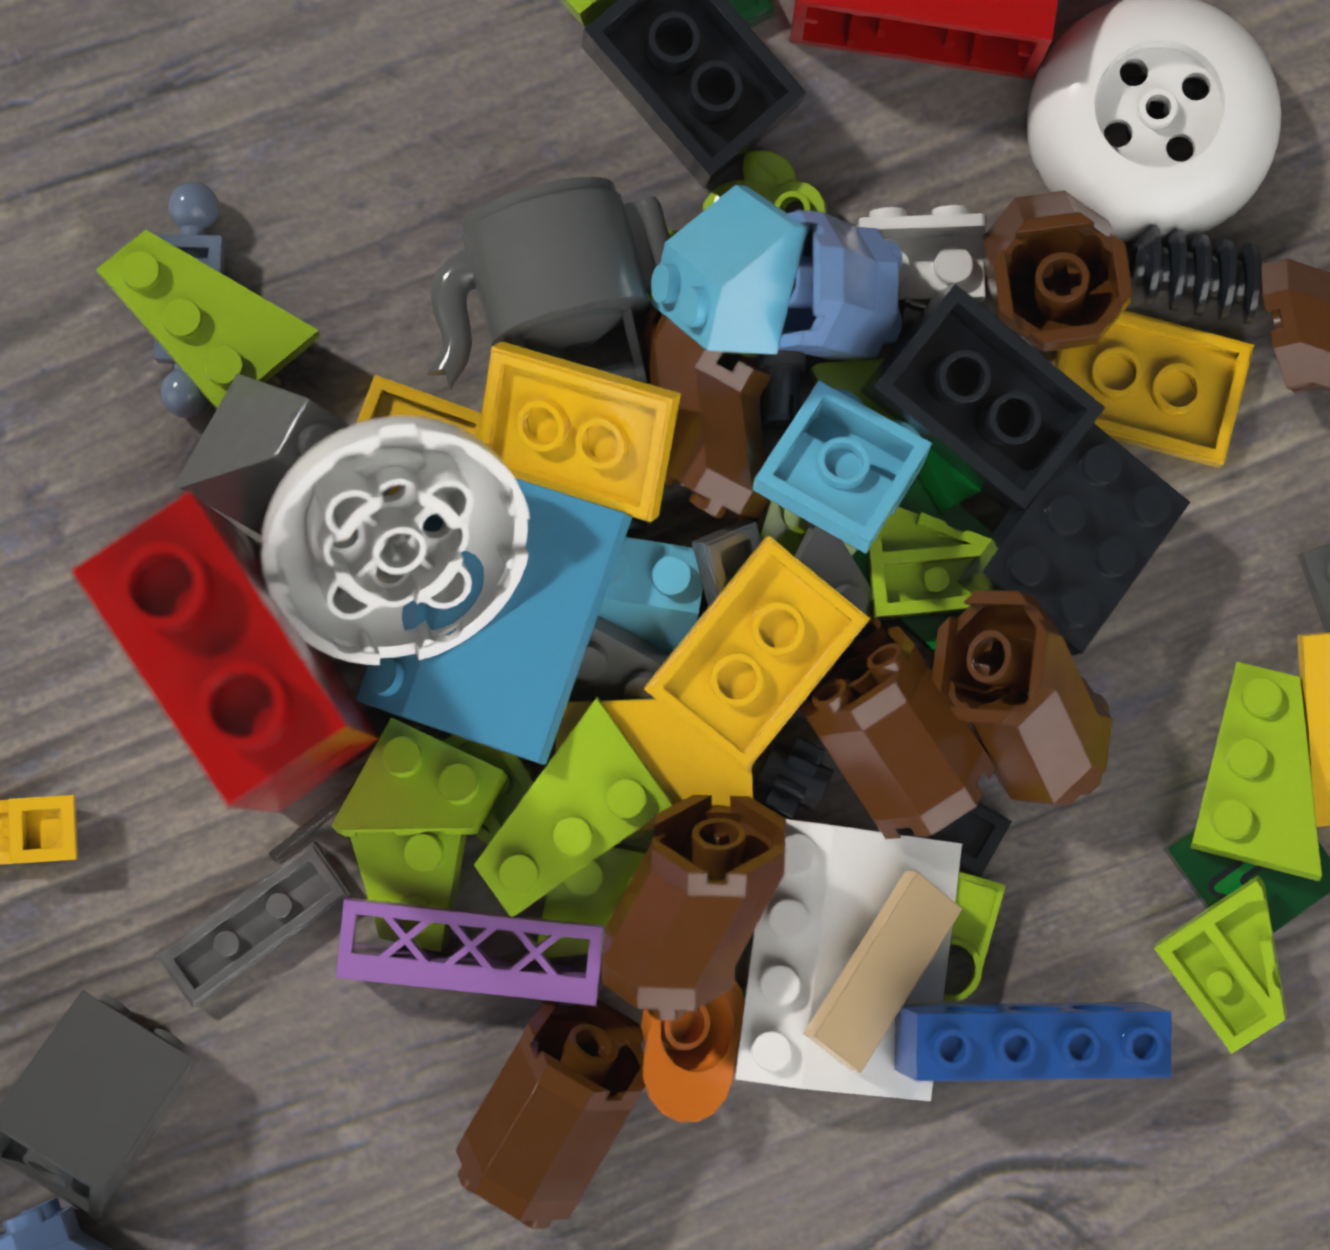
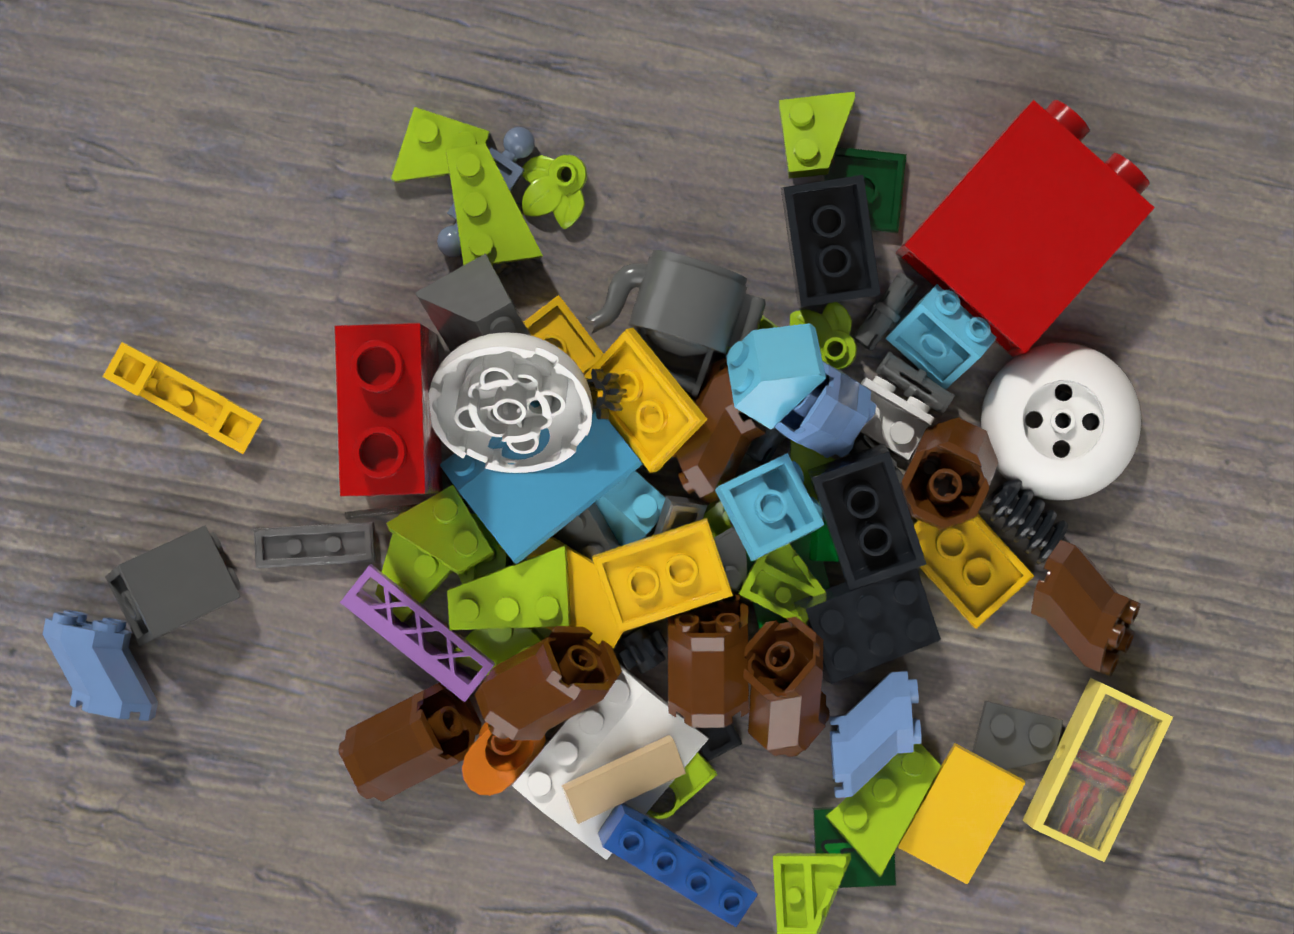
camera: 30 degrees right, 5 degrees up
none -> lime wing [391,107,491,183]
none -> lime plate [522,155,588,229]
none -> black gear [586,369,627,420]
none -> medium blue brick [829,671,922,798]
none -> dark grey pin [852,273,919,351]
none -> dark grey pin [875,352,955,416]
none -> medium azure plate [885,284,997,390]

